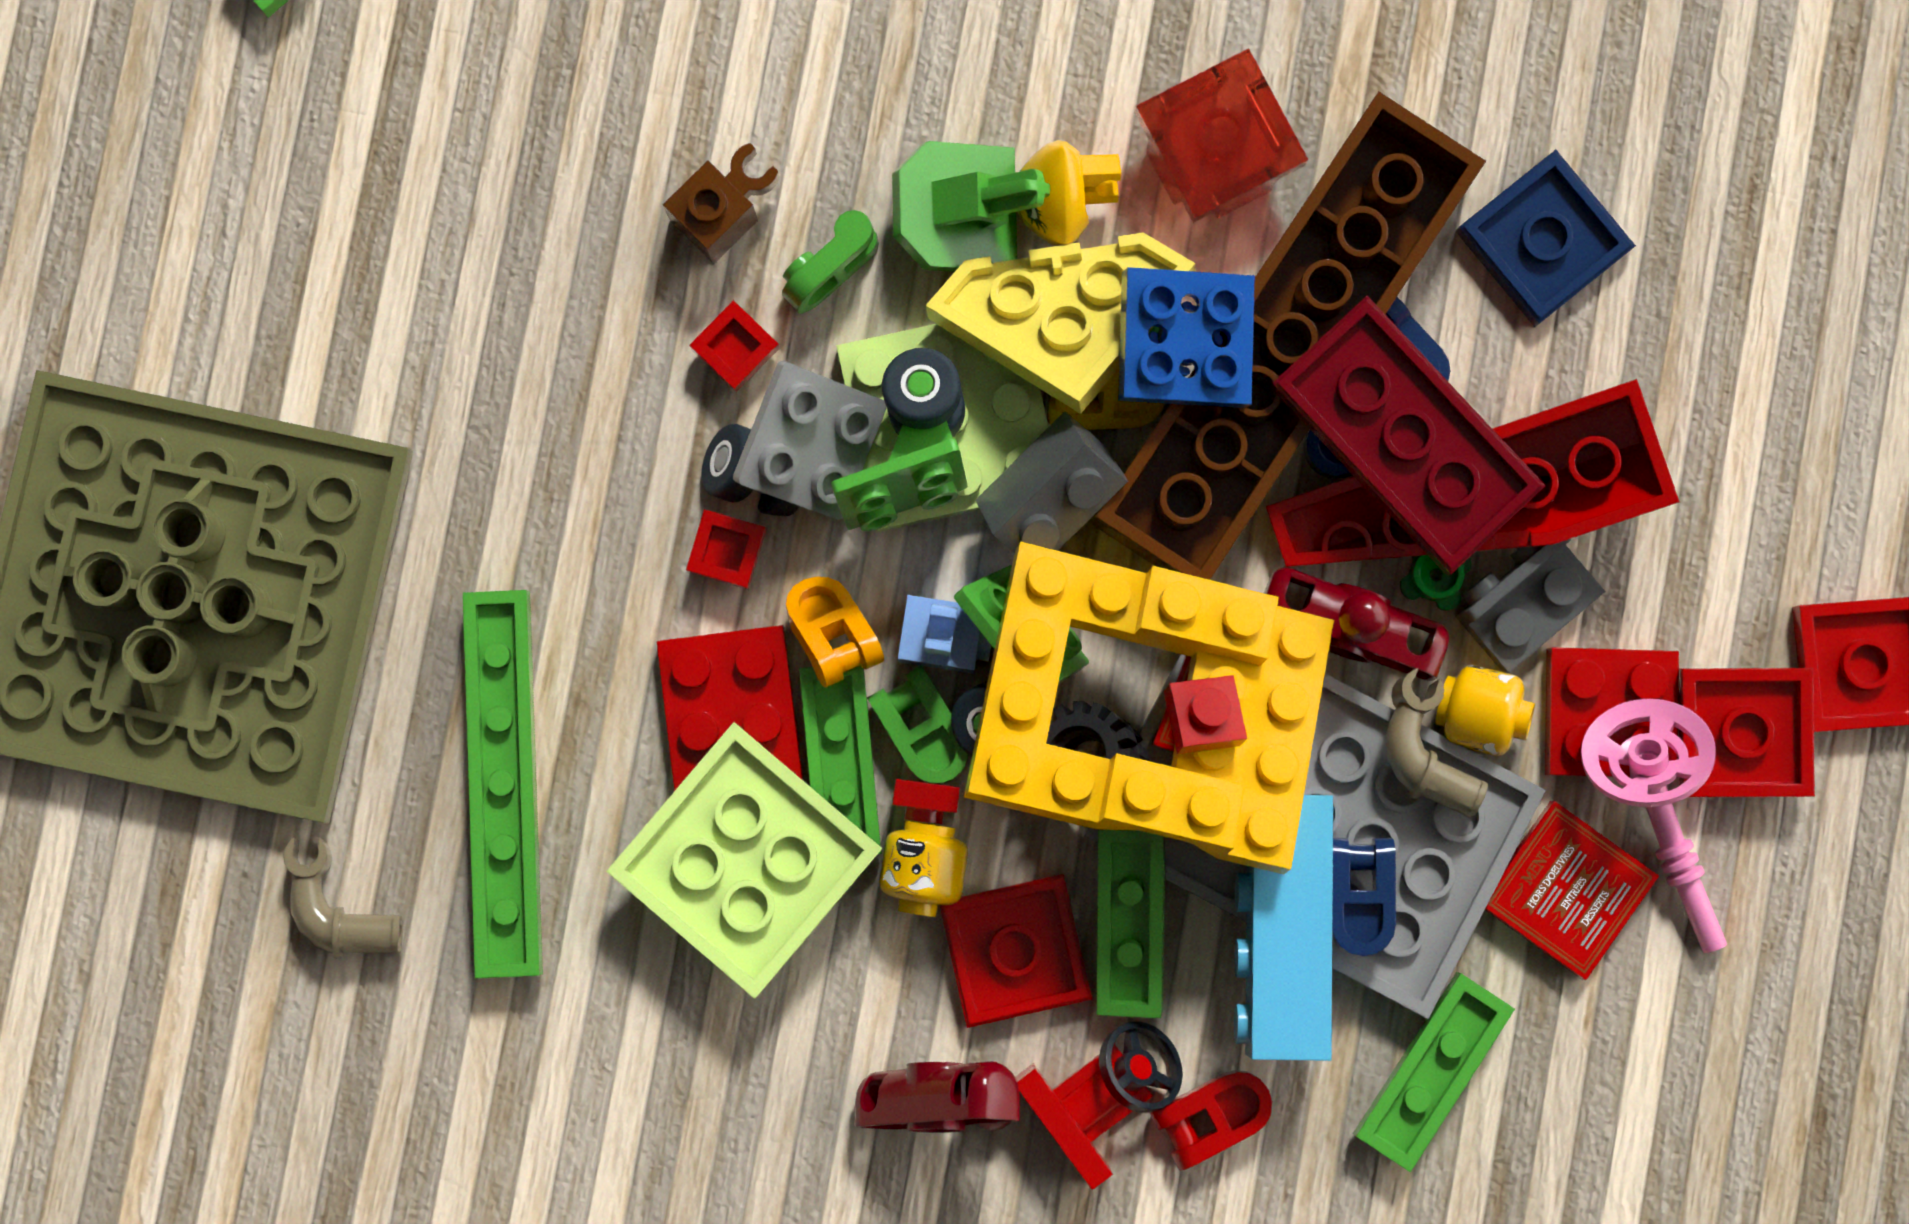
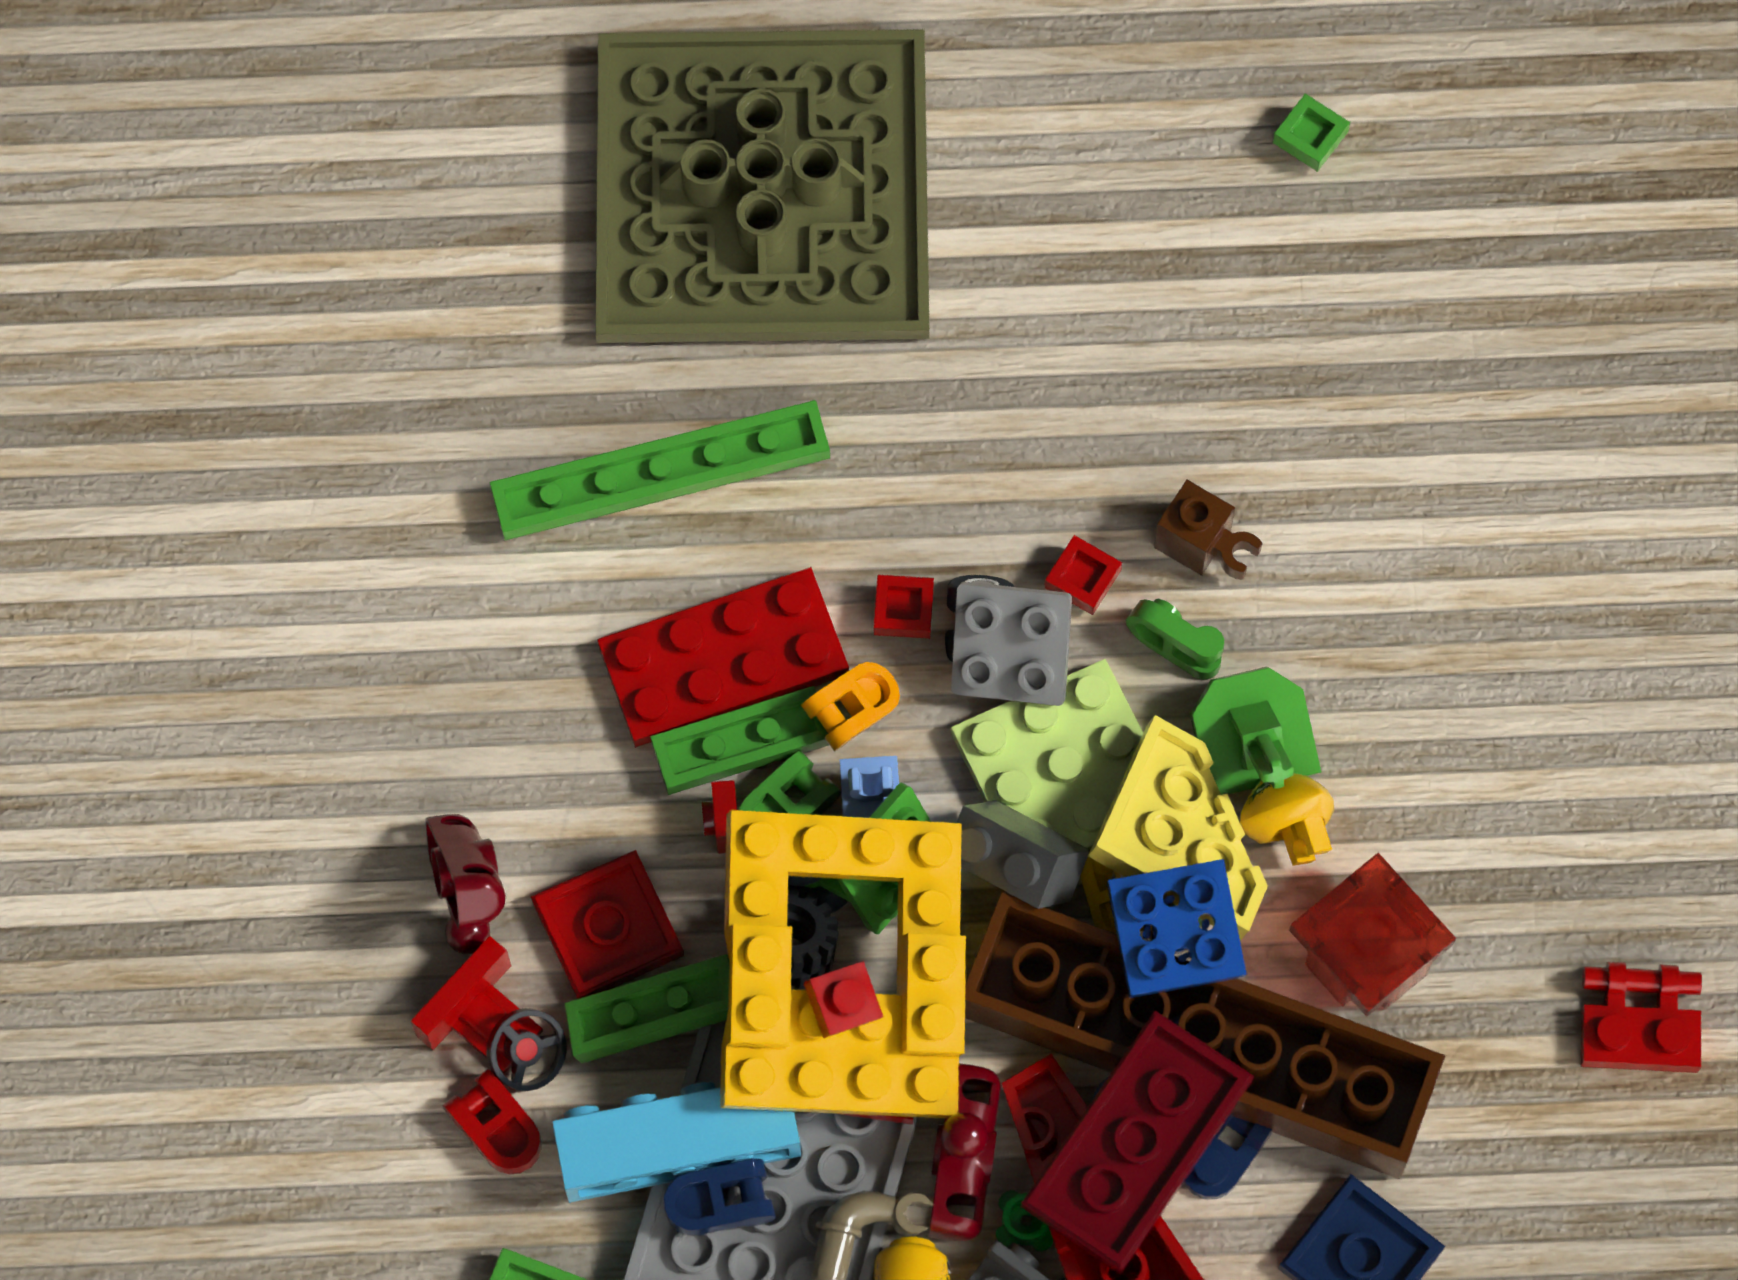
camera: 80 degrees right, 15 degrees down
dark tan piece [283,838,403,959] -> none
yellowish green plate [606,722,883,999] -> none
bright green plate [830,348,968,531] -> none
yellow head [879,820,968,917] -> none

